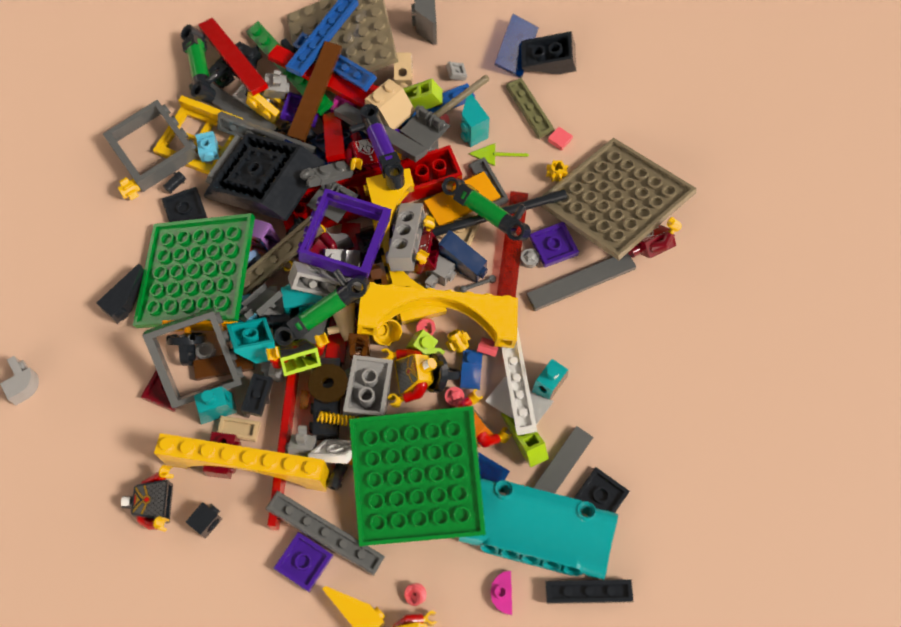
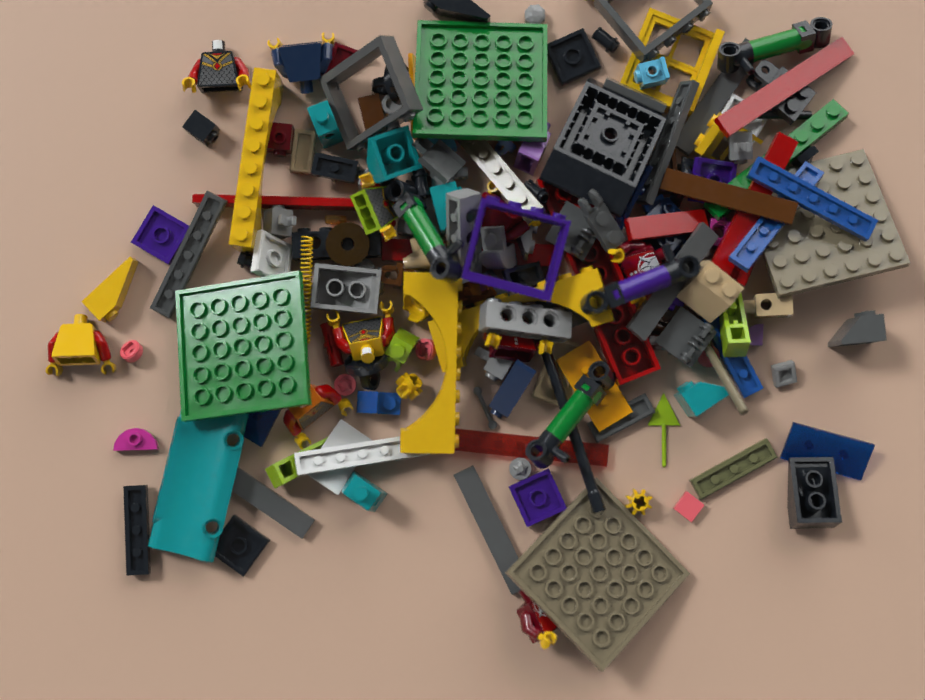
camera: 85 degrees right, 20 degrees up
coral tile [477,337,500,357] -> none
none -> dark blue torso [267,32,335,94]
none -> red pin [320,322,344,367]
none -> light grey tile [524,4,545,24]

